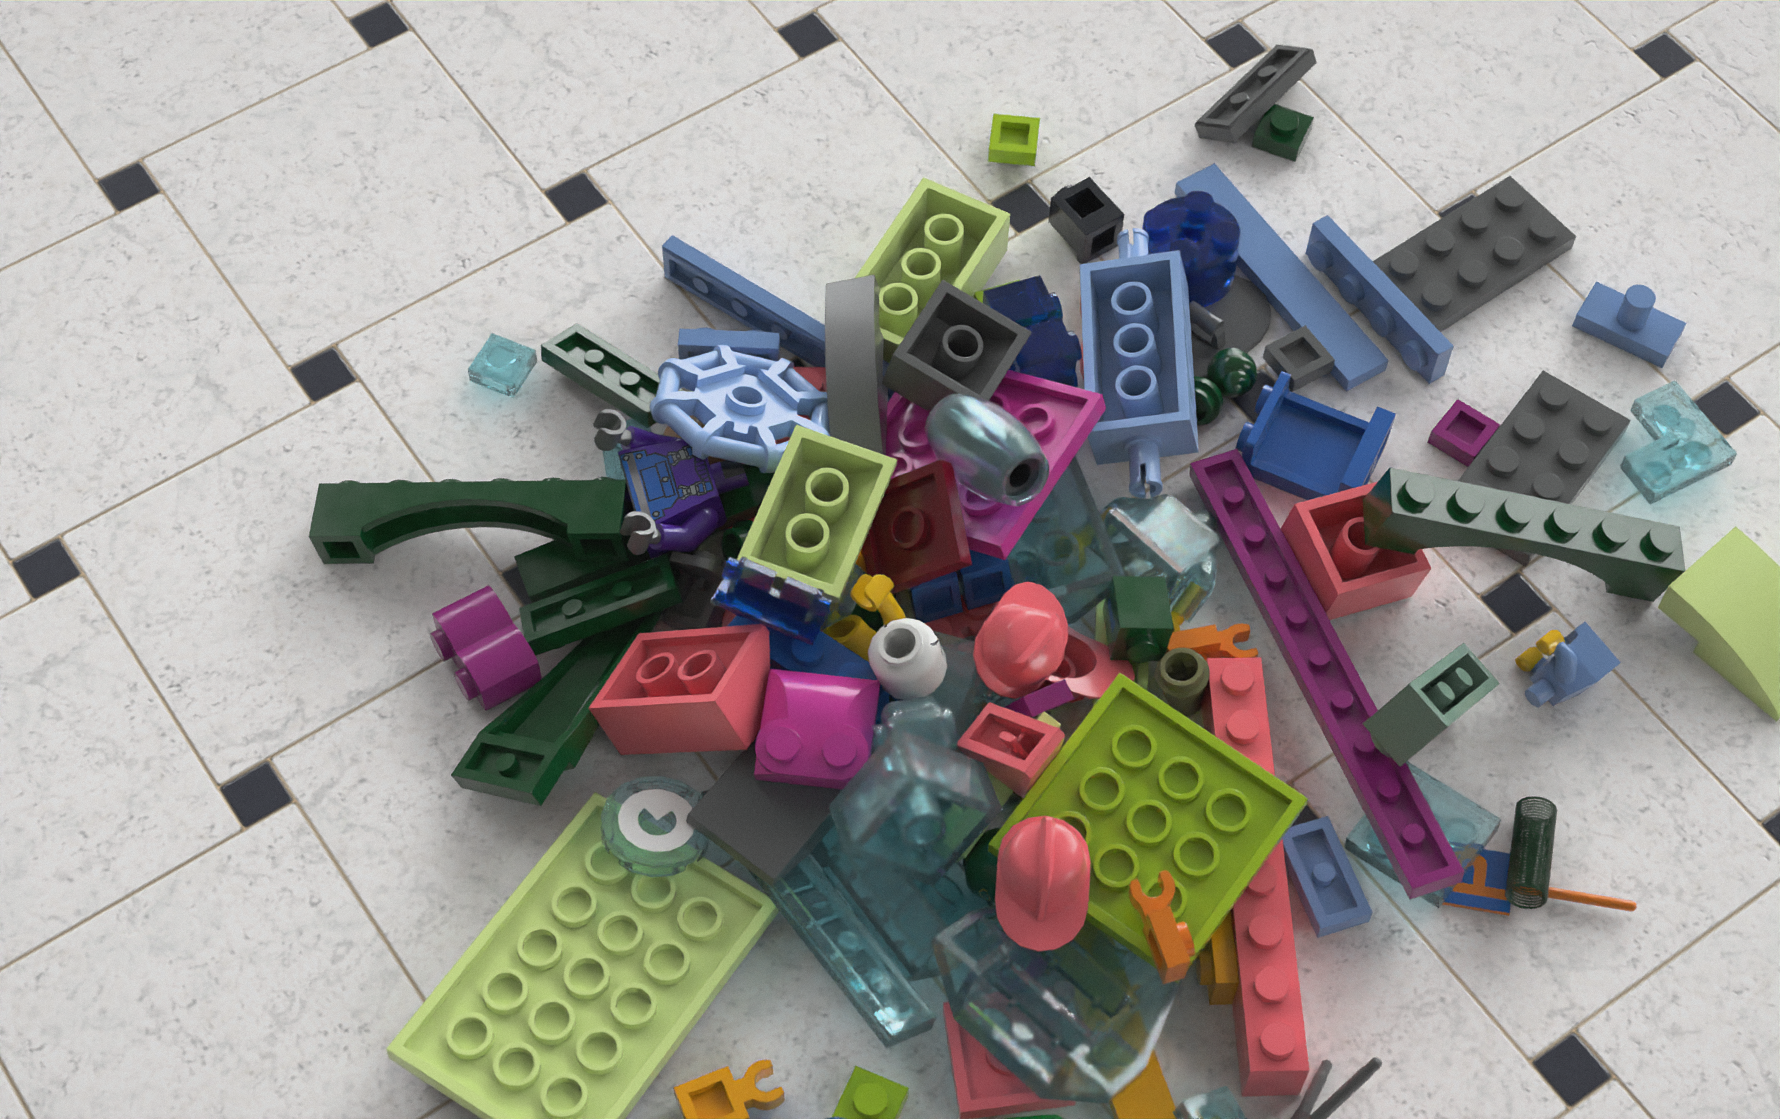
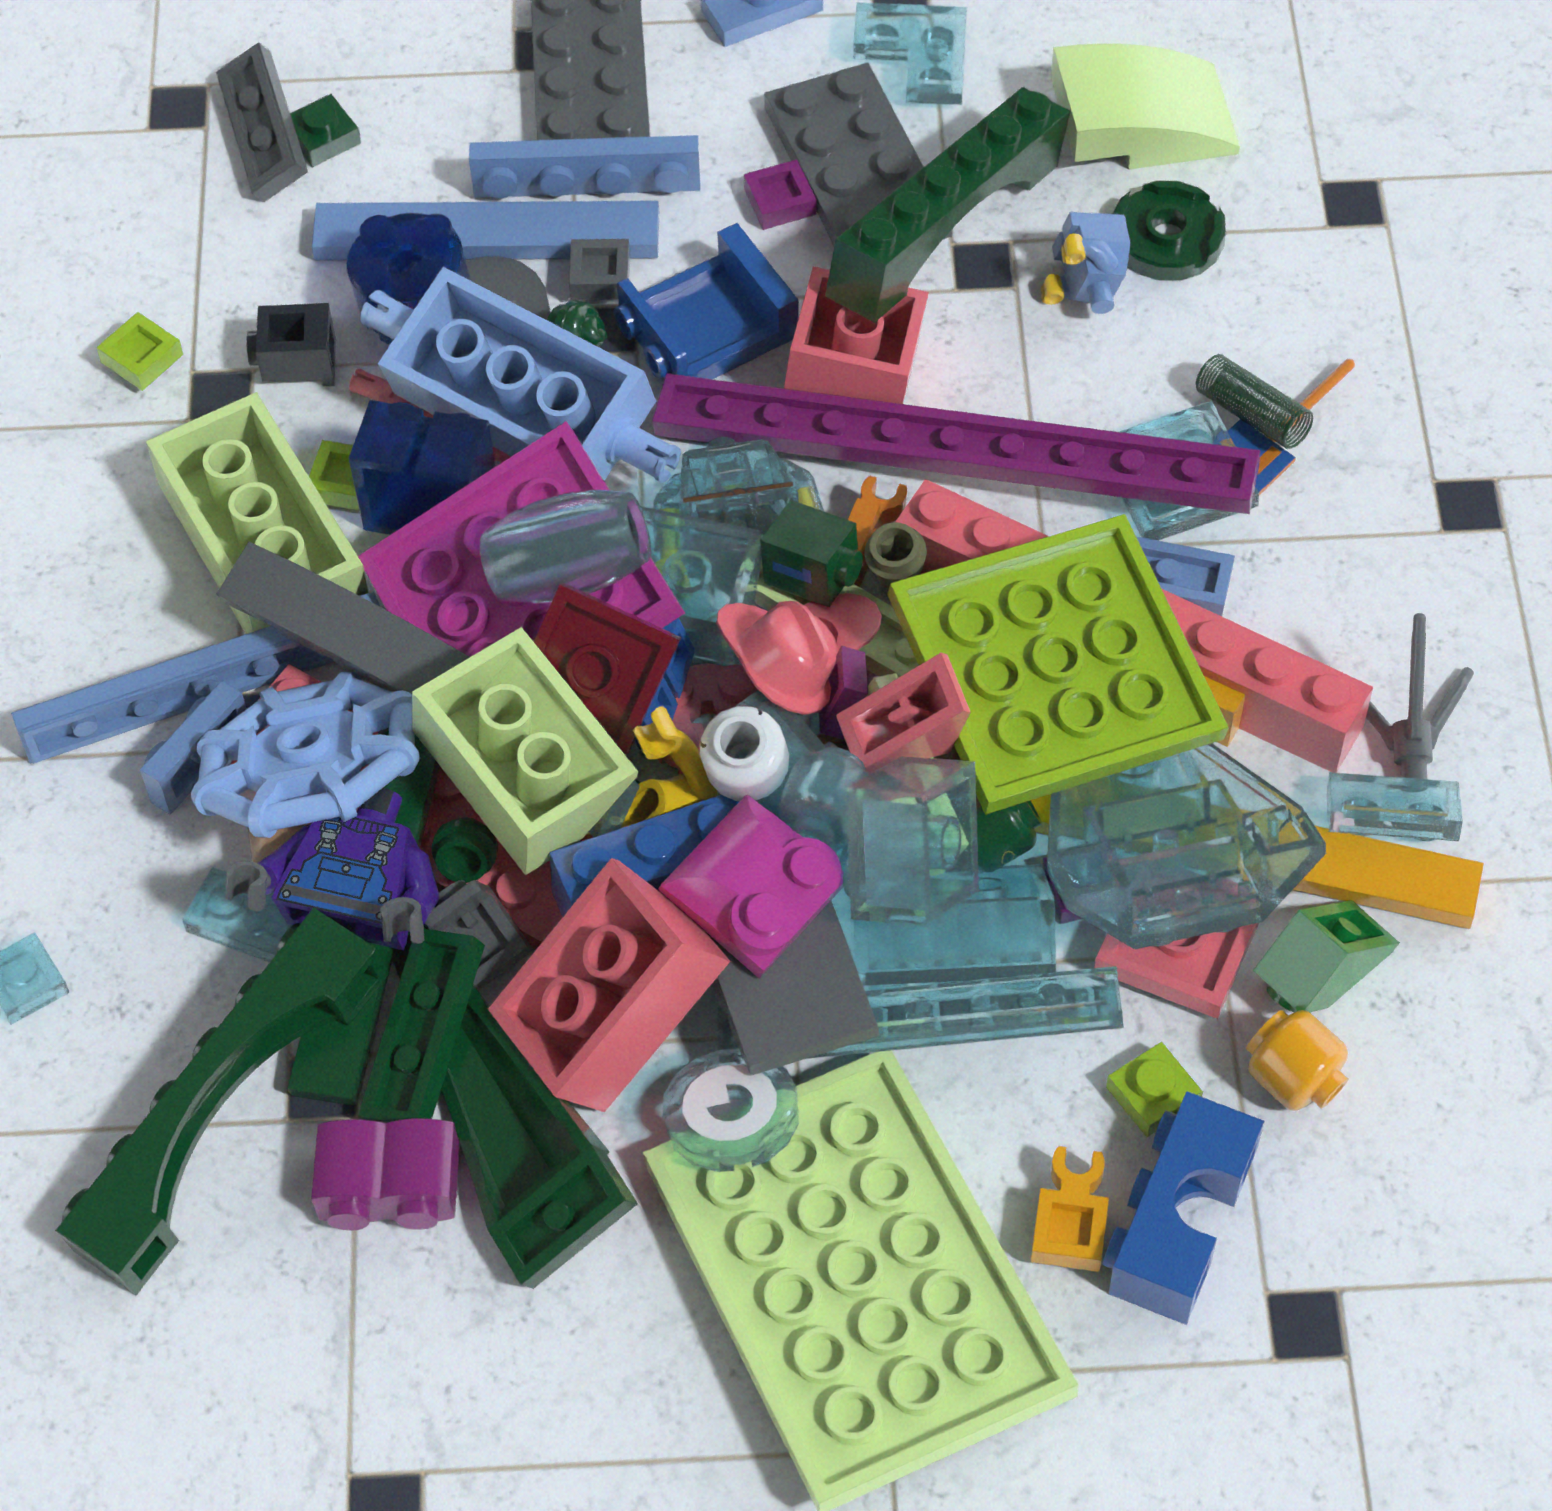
camera: 55 degrees left, 0 degrees up
plate [541,323,683,428] -> none
clear blue hinge [710,556,832,646] -> none
dark grey slope [881,280,1032,413] -> none
coral piece [995,816,1090,952] -> none
orange plate [1129,870,1195,984] -> none
sand green brick [1363,643,1500,767] -> none
none -> dark green tile [1112,180,1226,281]

